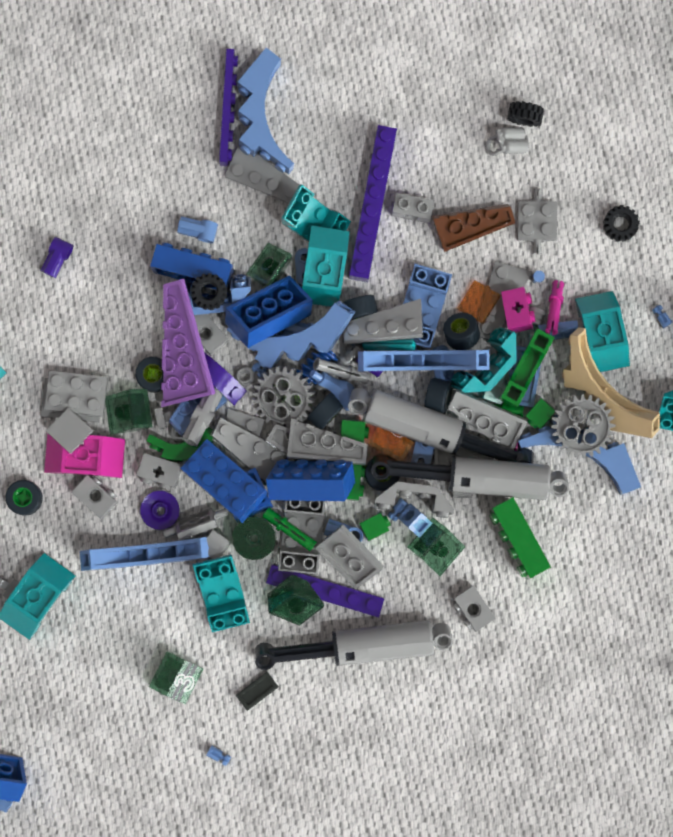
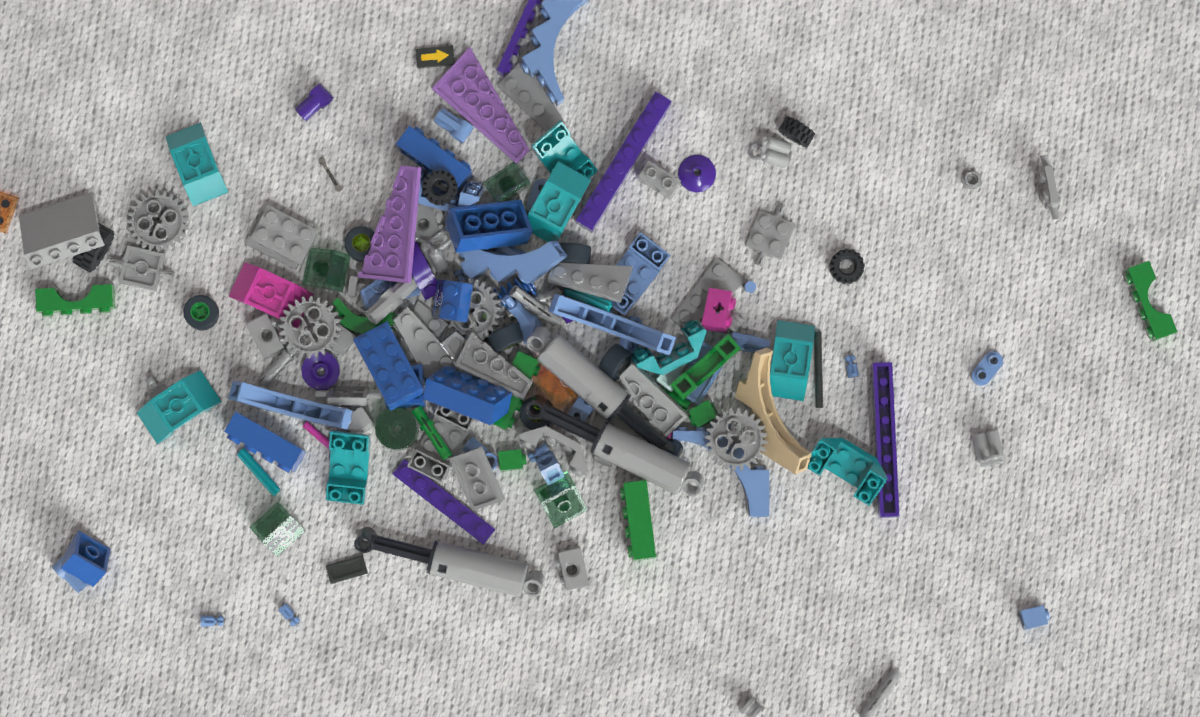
camera: 20 degrees right, 0 degrees up
light grey piece [46,408,93,454] -> none
clear green slope [267,575,324,626] -> none
reddish brown wing [432,204,515,252] -> none
black wheel [443,313,480,350] -> none
clear orange piece [457,280,501,324] -> none
dark pink pin [545,280,565,335] -> none
none -> medium blue piece [201,615,224,627]
none -> blue brick [224,412,306,473]
none -> teal axle [237,448,280,496]
none -> light grey pin [258,342,304,388]
none -> light grey gear [279,296,342,359]
none -> dark pink bar [303,421,331,451]
none -> clear smoke hinge [318,157,342,192]
none -> pearl dark grey tile [415,45,455,69]
none -> light grey piece [420,230,452,273]
none -> medium lavender wing [432,47,530,164]
none -> blue slope [432,279,473,322]
none -> dark purple dish [678,155,716,193]
none -> pearl dark grey bar [814,331,823,408]

